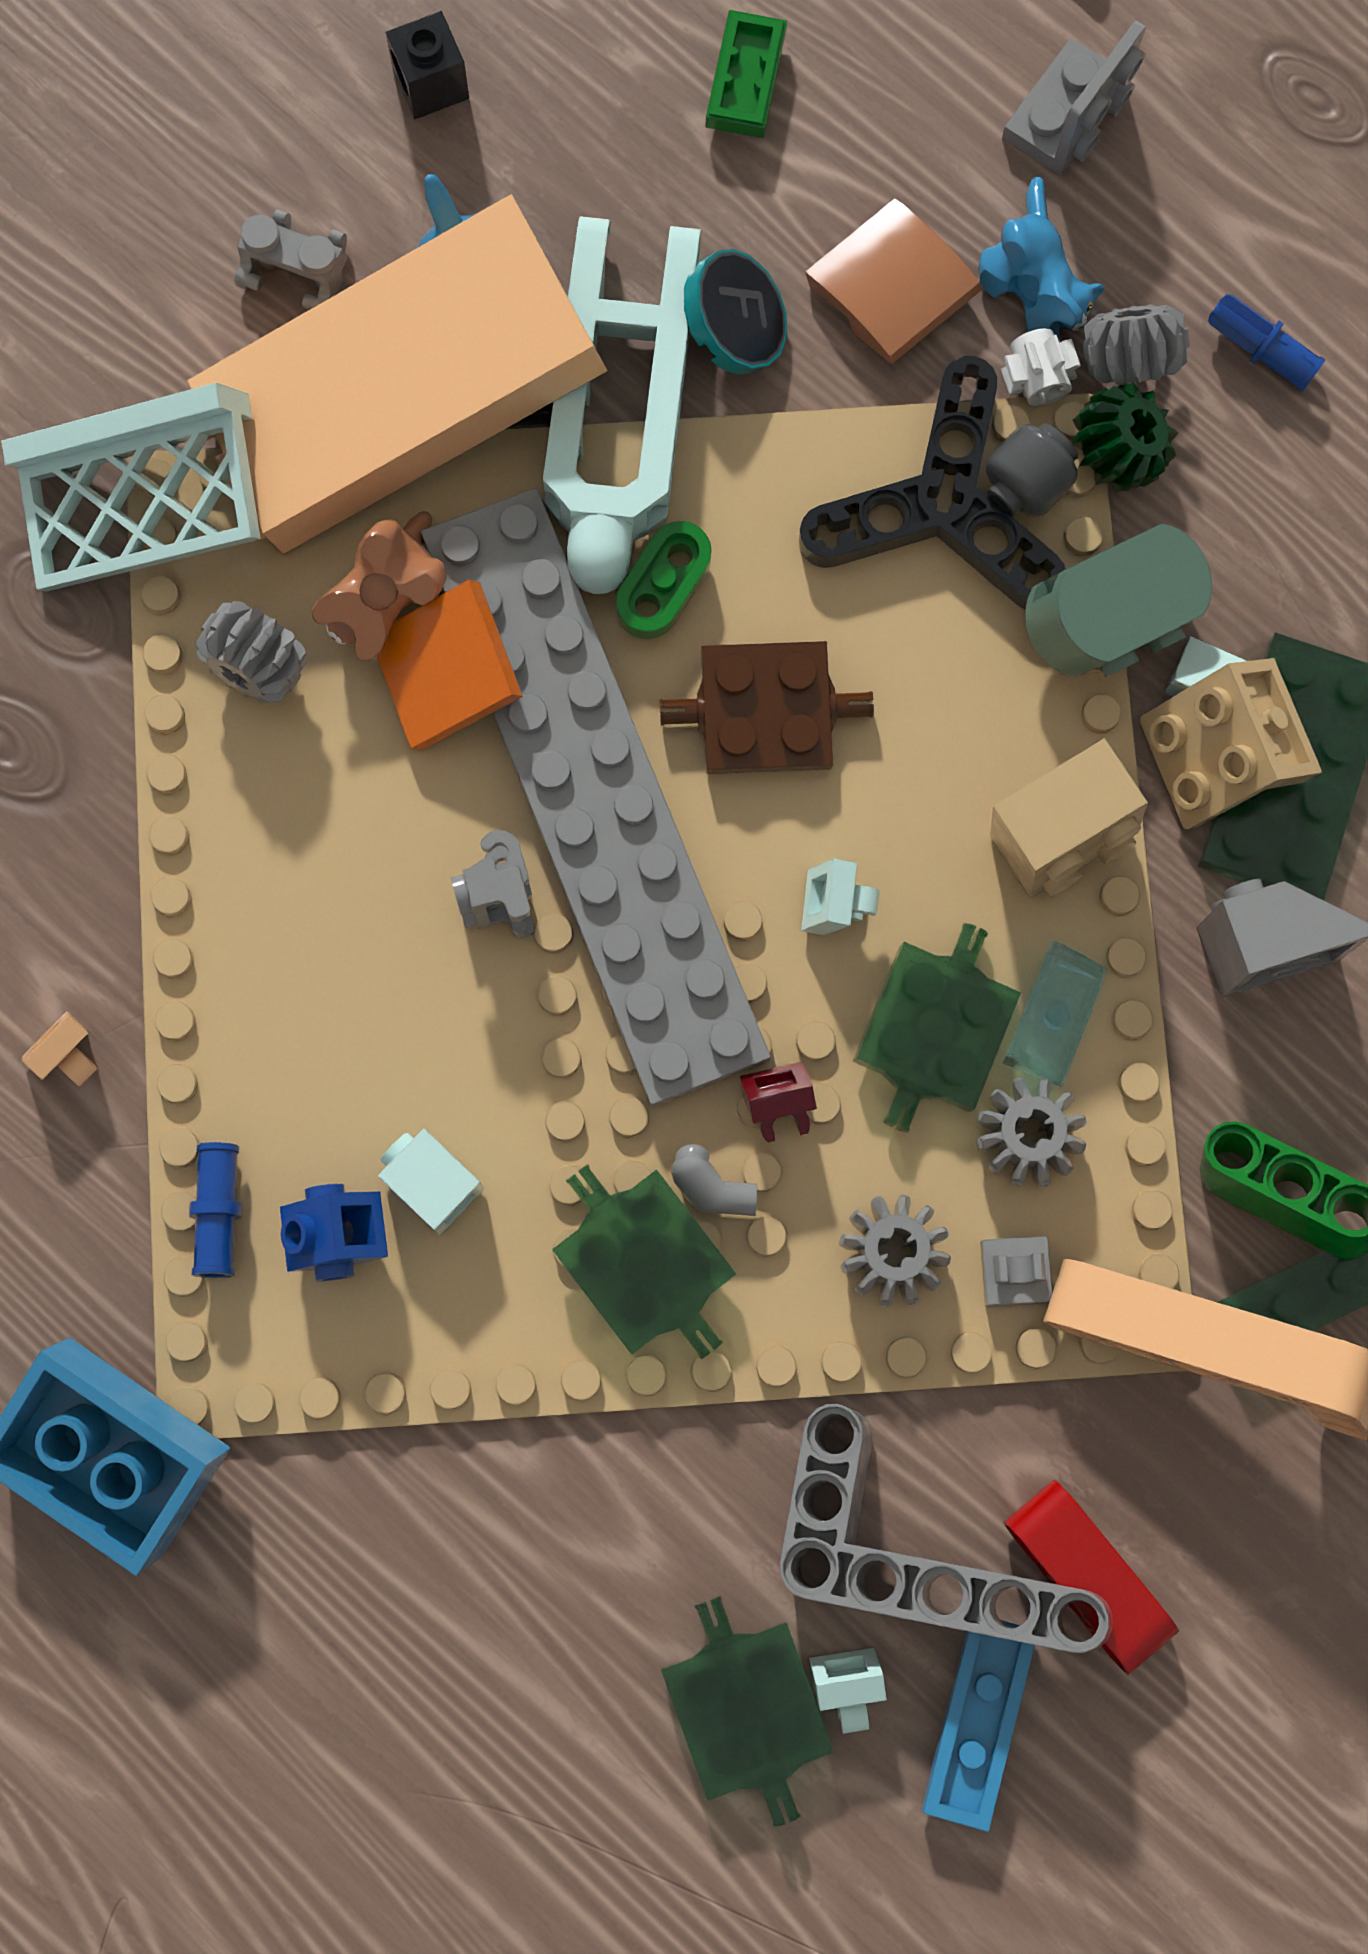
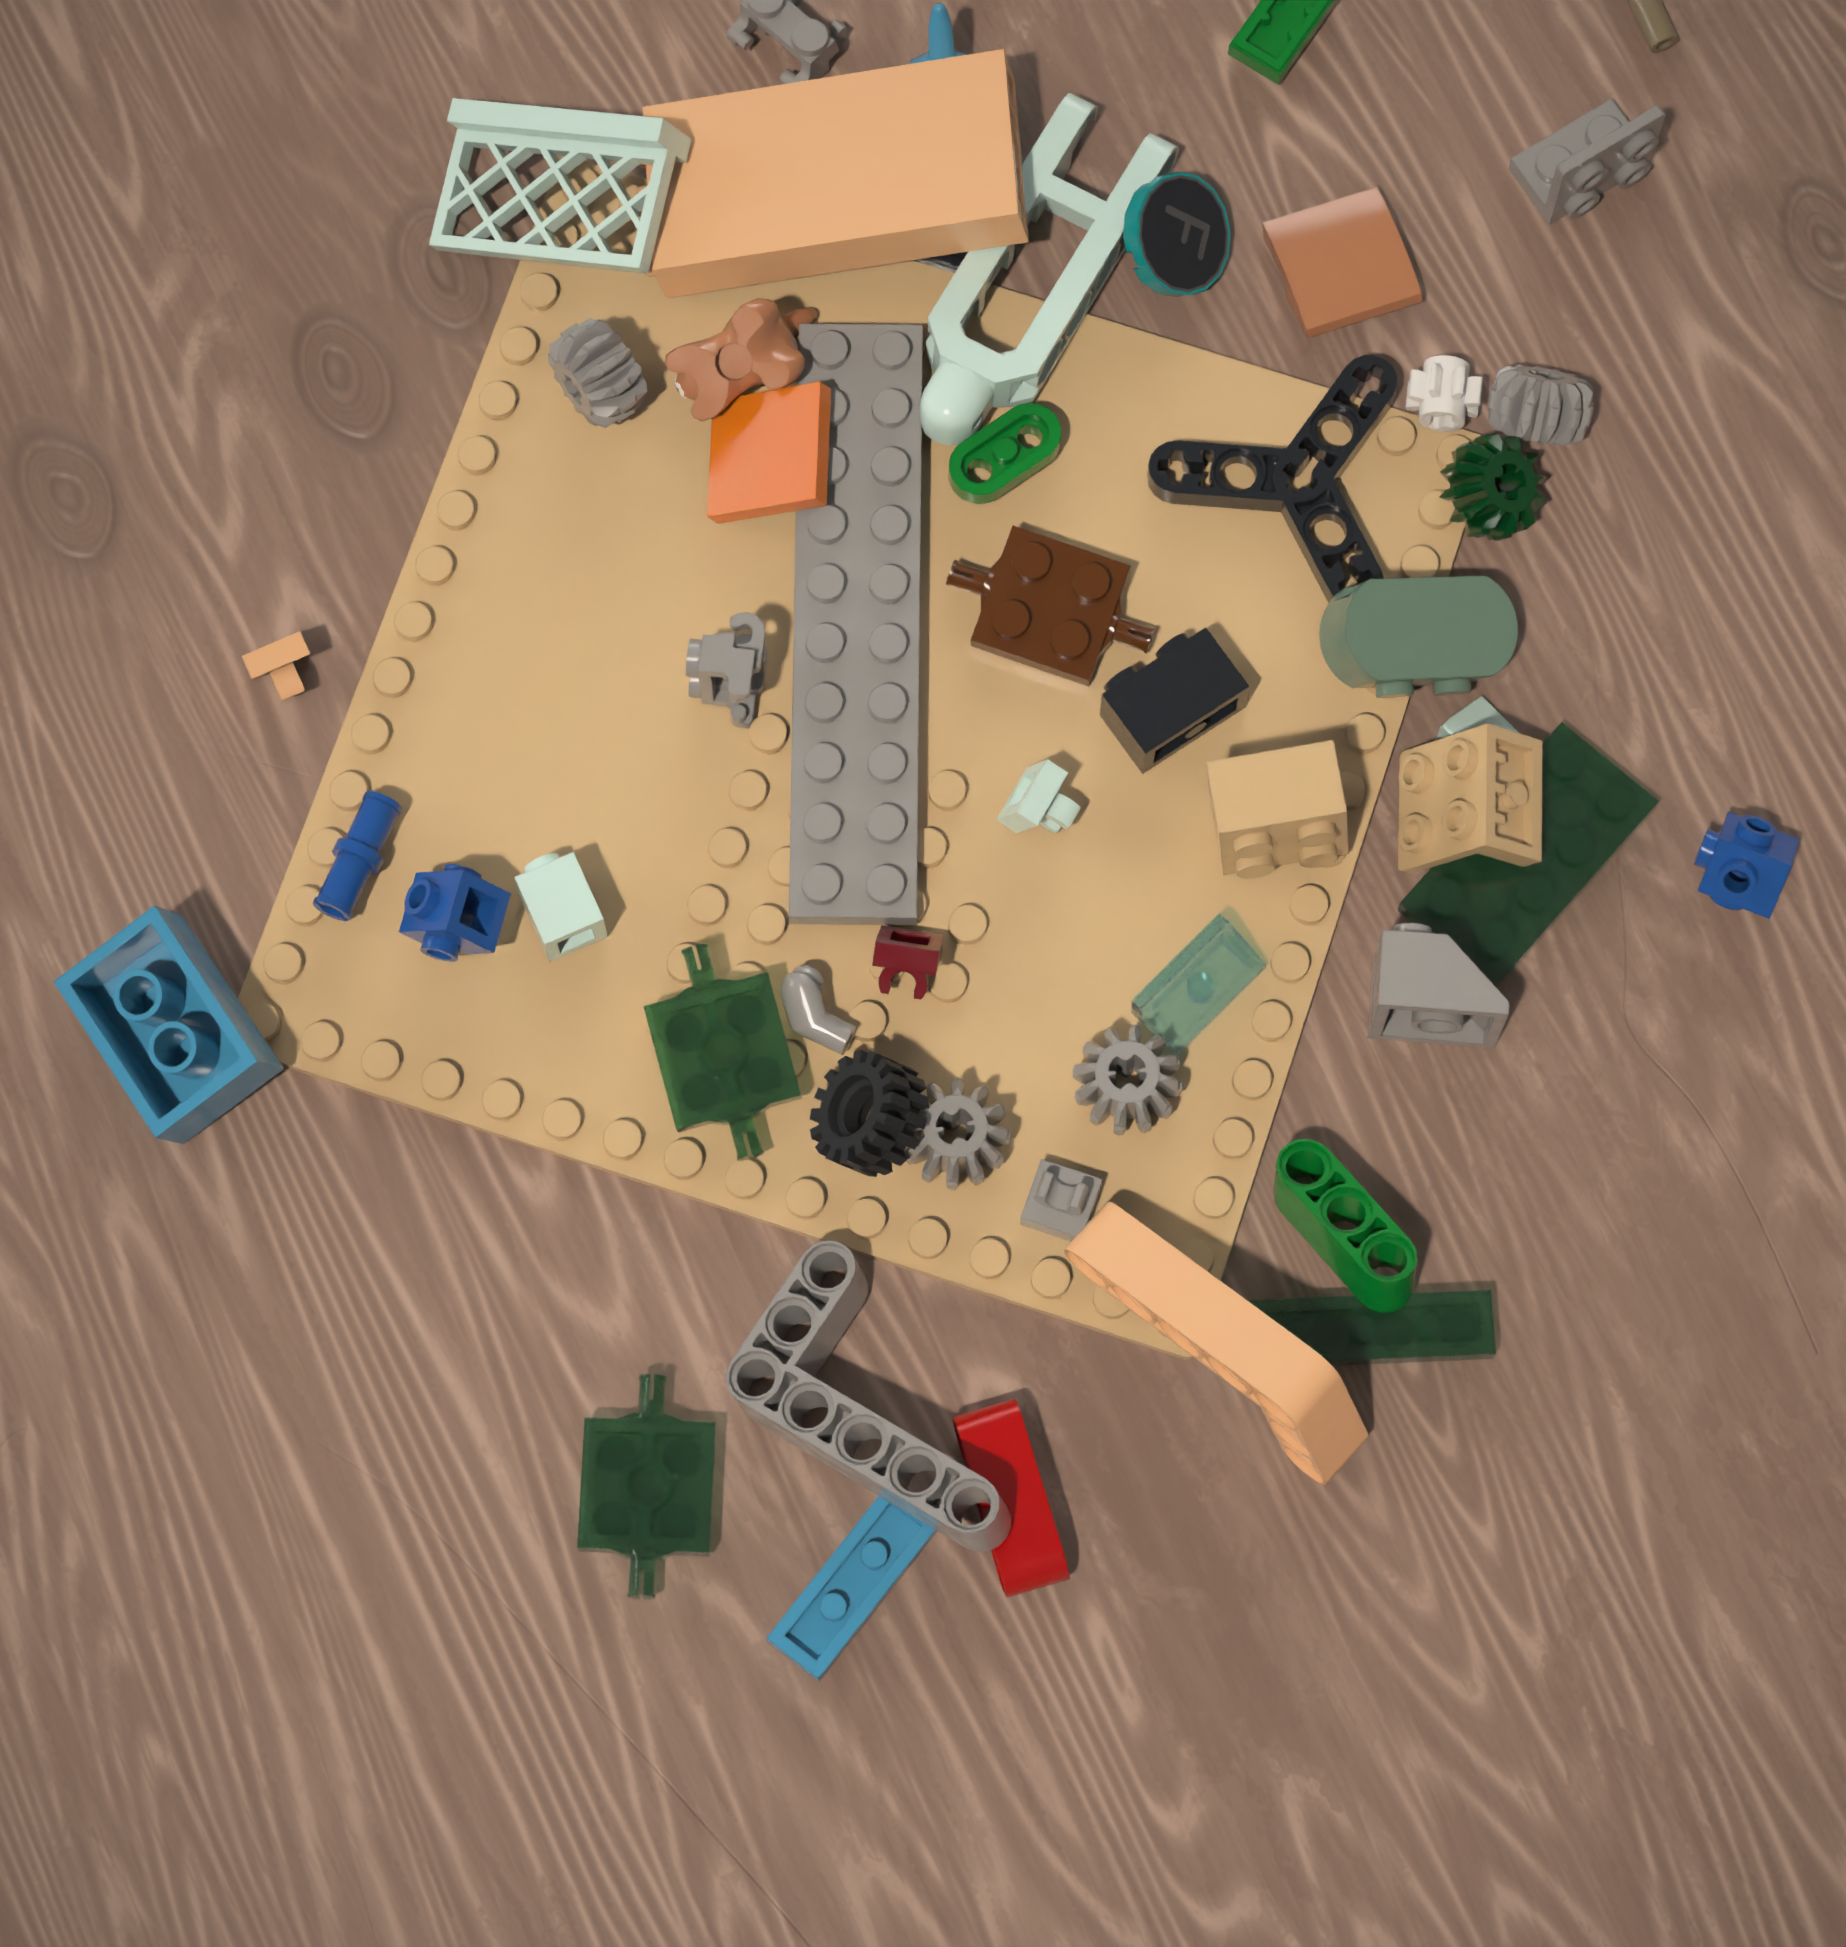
camera: 25 degrees right, 5 degrees down
light aqua tile [809,1648,887,1734] -> none
clear green plate [852,923,1021,1133] -> none
dark azure animal [978,177,1104,340] -> none
dark grey head [986,423,1078,517] -> none
blue axle [1208,294,1325,392] -> none
none -> black tyre [810,1050,929,1177]
none -> black brick [1100,627,1250,774]

